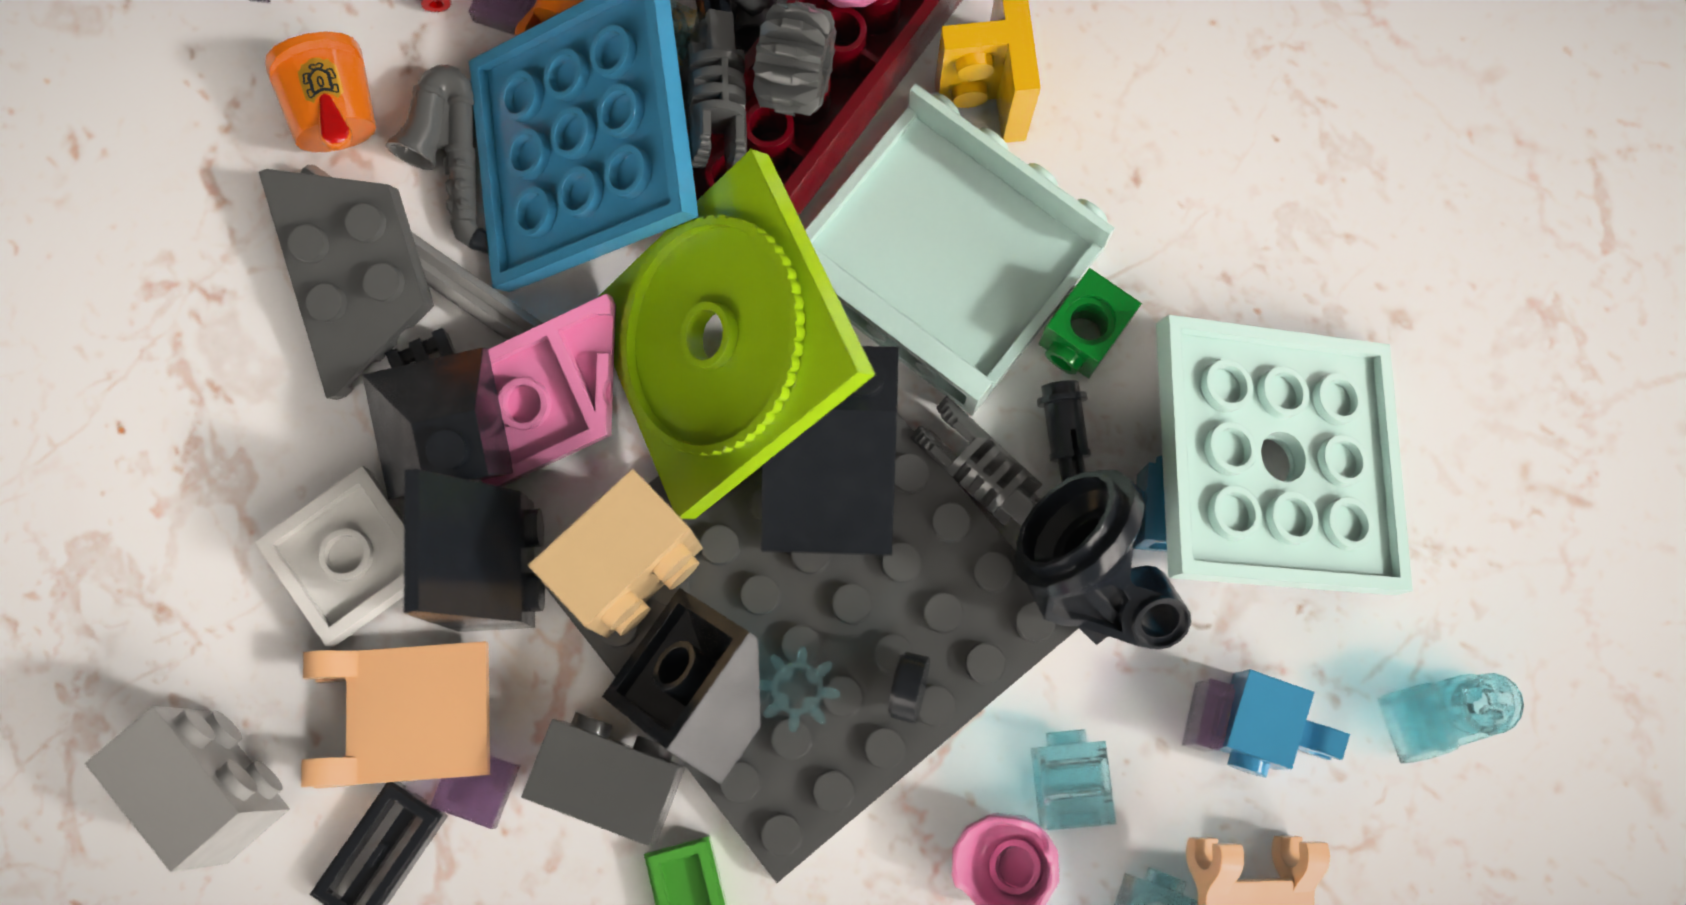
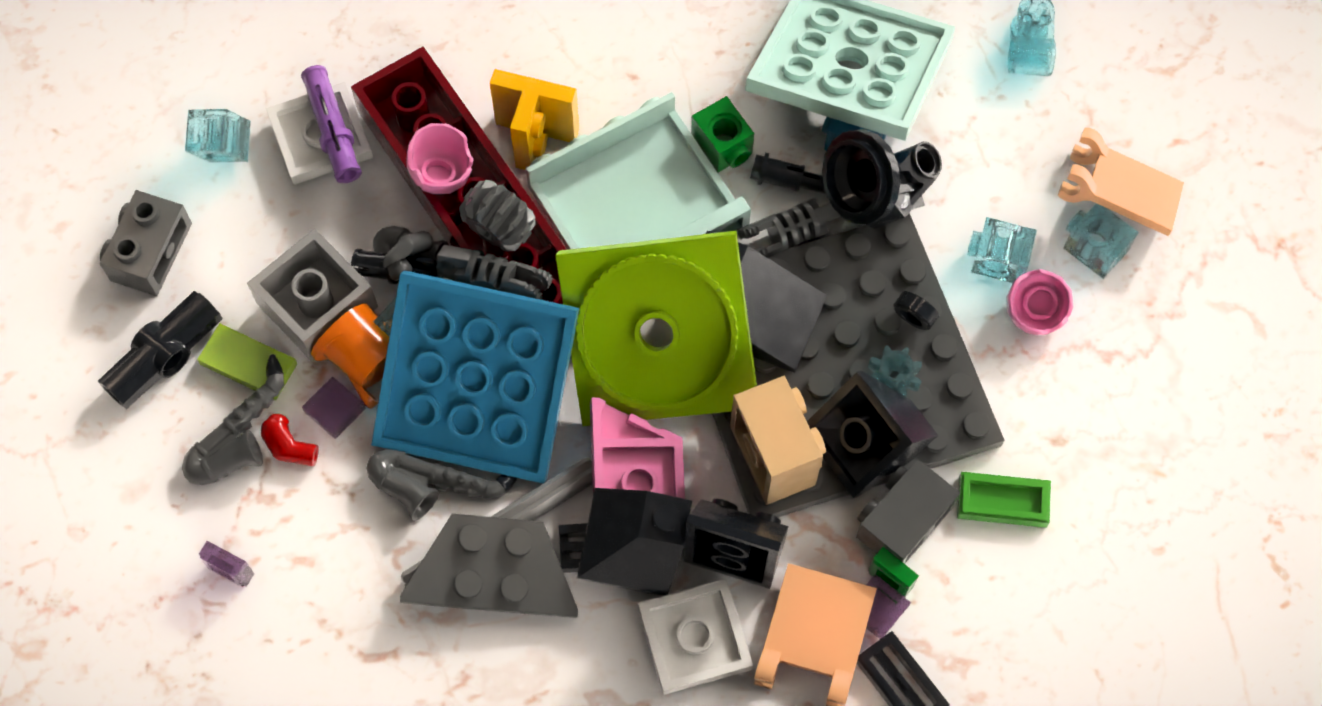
camera: 70 degrees left, 10 degrees down
orange hat [265,31,376,152] -> none
clear purple tile [1182,679,1235,752] -> none
dark azure brick [1211,669,1350,778] -> none
none -> green tile [868,547,919,599]

